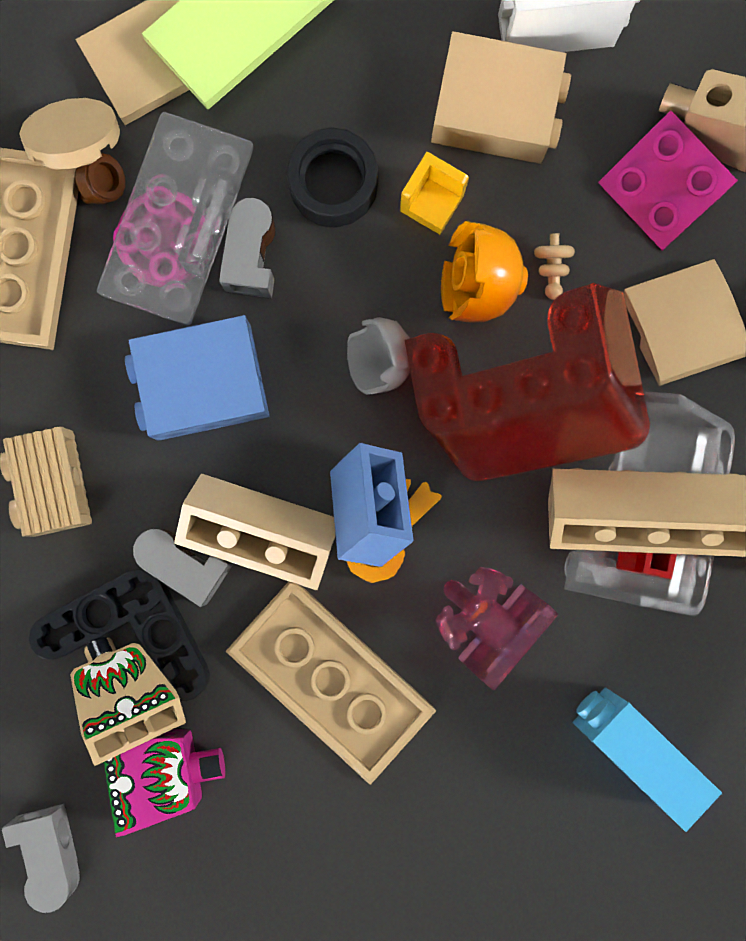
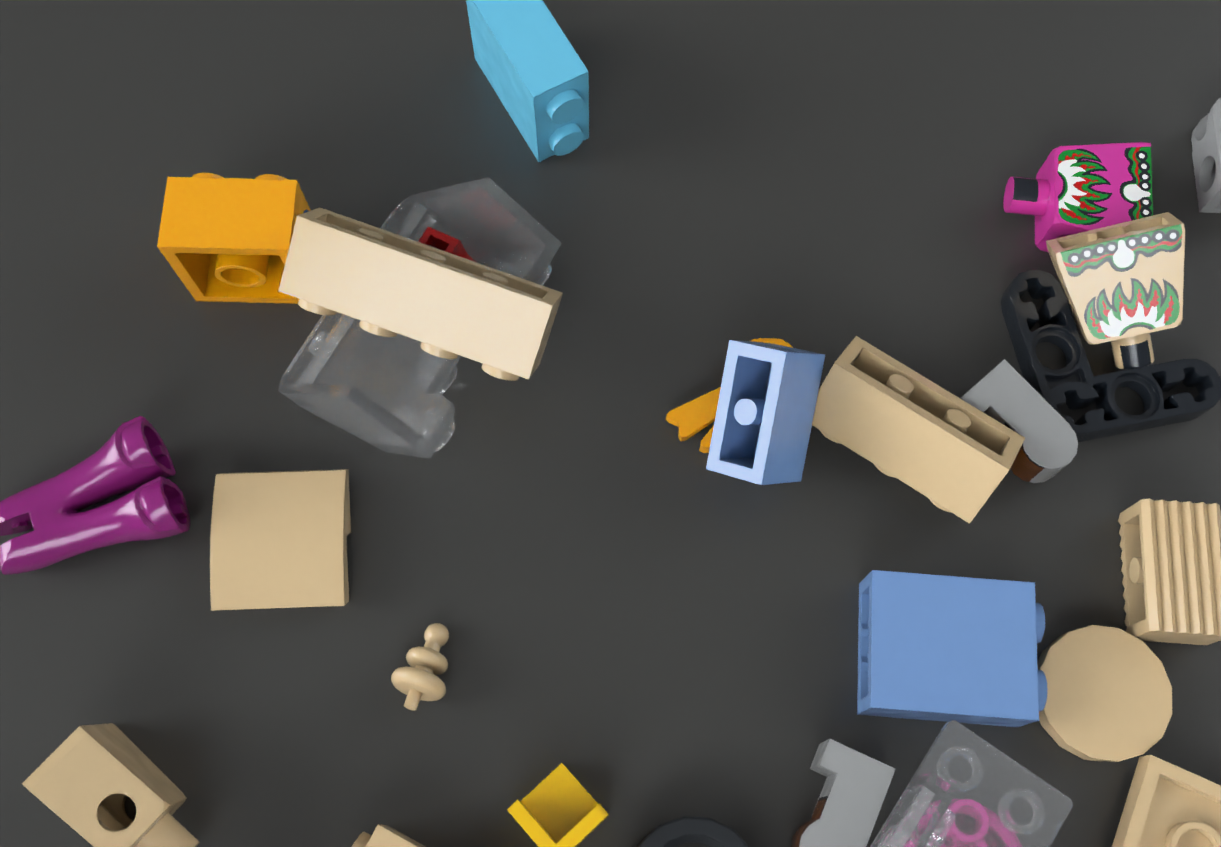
camera: 165 degrees left, 15 degrees down
tan tile [226,581,436,785] -> none
light grey hair [347,317,413,395] -> none
clear red windscreen [404,283,650,481] -> none
clear pink piece [436,567,559,690] -> none
light orange cylinder [441,221,528,322] -> none
dark pink hinge [598,110,738,251] -> none
none -> tan tile [1037,625,1172,762]

